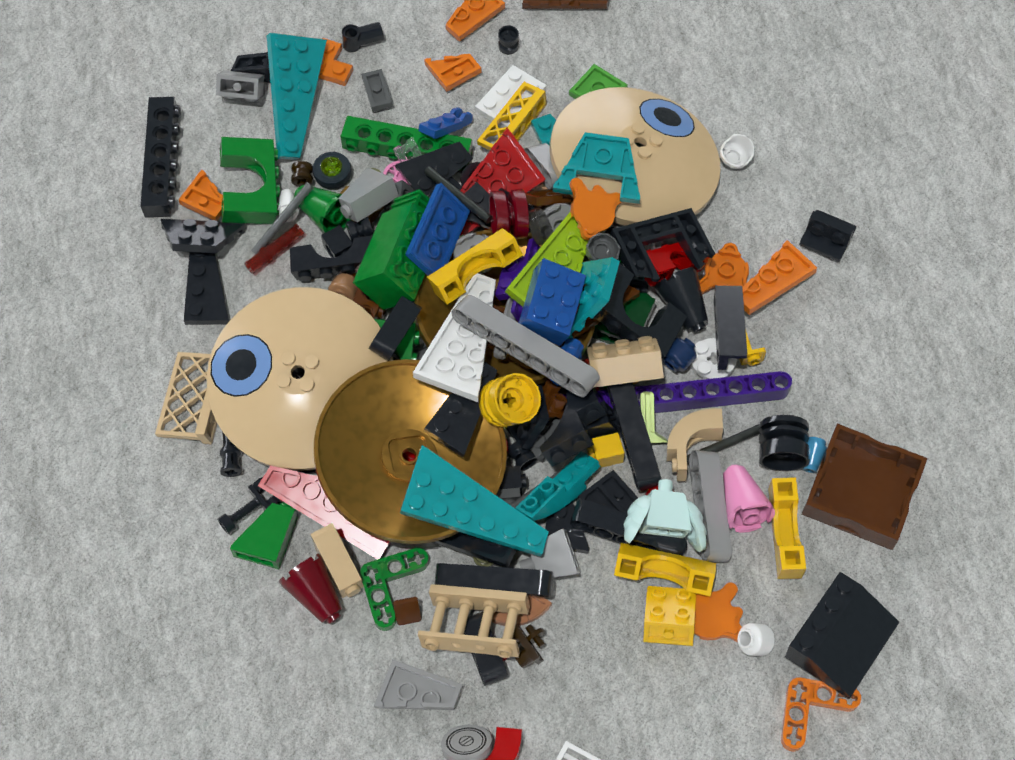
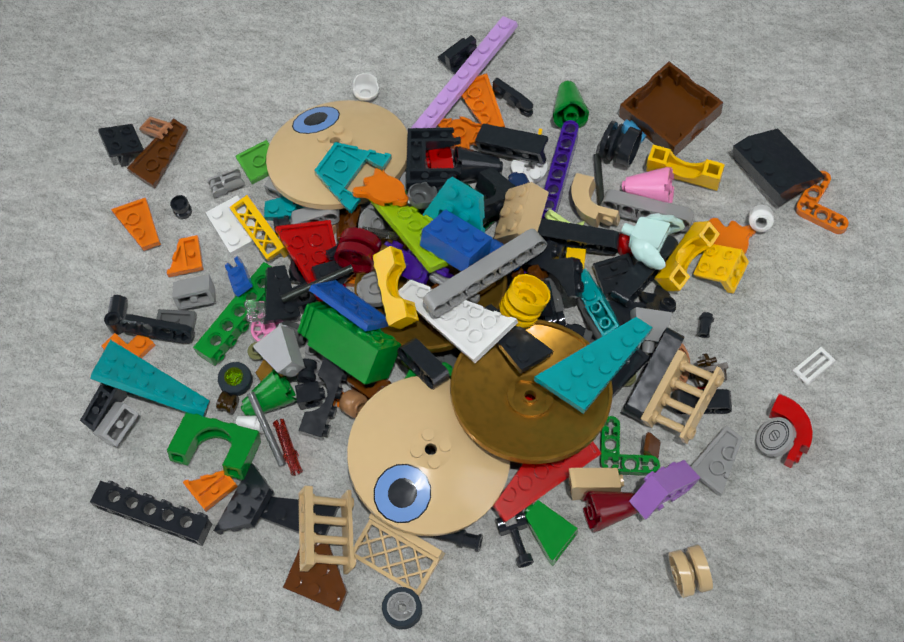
camera: 60 degrees left, 0 degrees up
none -> black beam [119,314,195,344]
none -> light grey brick [172,274,215,310]
none -> light grey arm [208,169,245,197]
none -> black wheel [273,215,290,235]
none -> reddish brown plate [283,533,348,612]
none -> tan fence [298,485,356,574]
none -> wheel [382,587,422,630]
none -> lavender plate [407,16,518,133]
none -> black hinge [492,78,533,118]
none -> green cone [553,81,589,128]
none -> medium lavender wedge [629,460,700,520]
none -> black plate [640,285,676,313]
none -> tan wheel [669,544,713,598]
none -> black pin [697,312,714,338]

